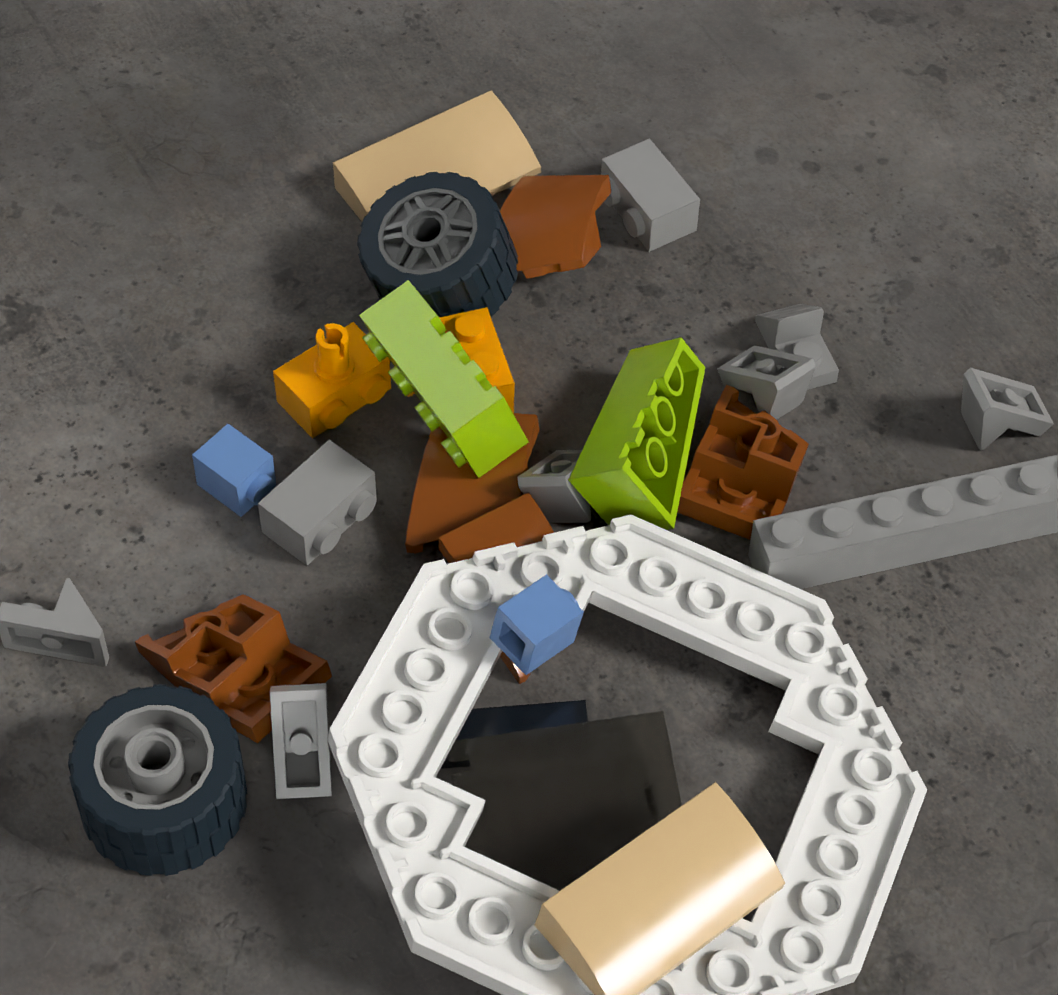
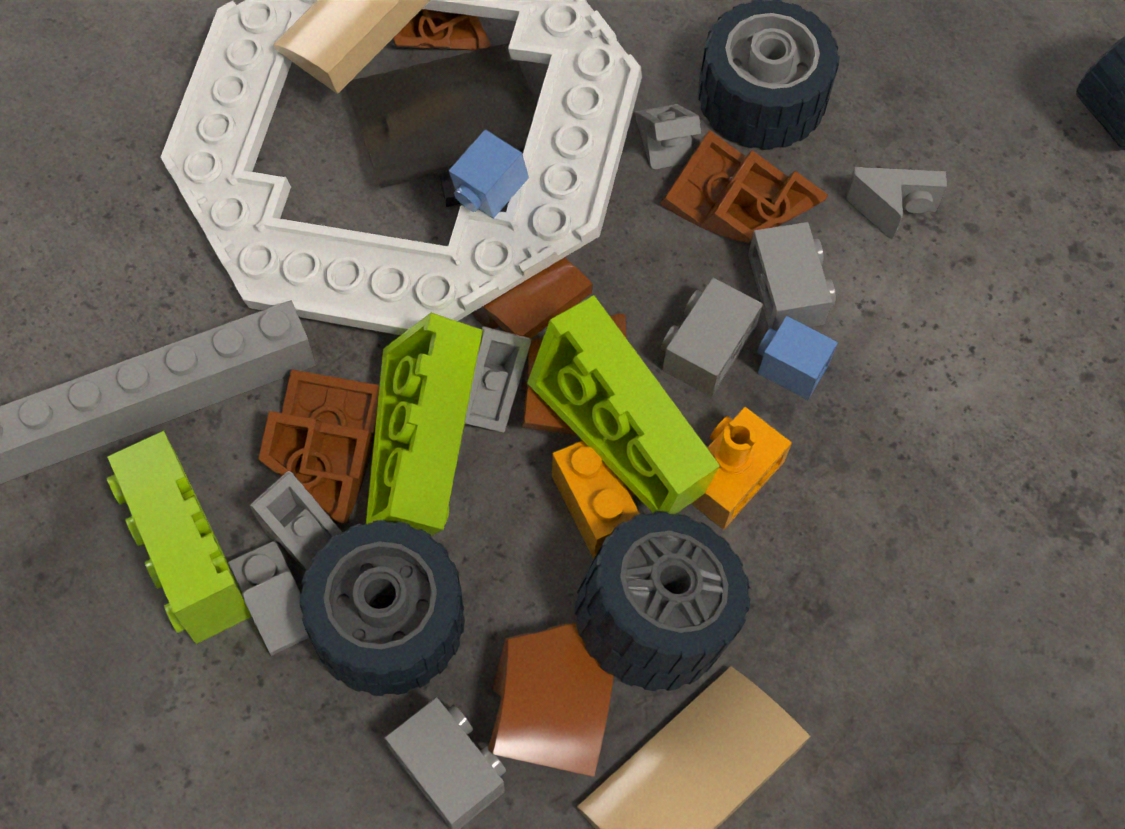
camera: 170 degrees right, 10 degrees up
light grey slope [961,368,1054,450] -> none
none -> lime wedge [107,431,252,644]
none -> wheel [300,520,465,696]
none -> light grey brick [748,222,836,331]

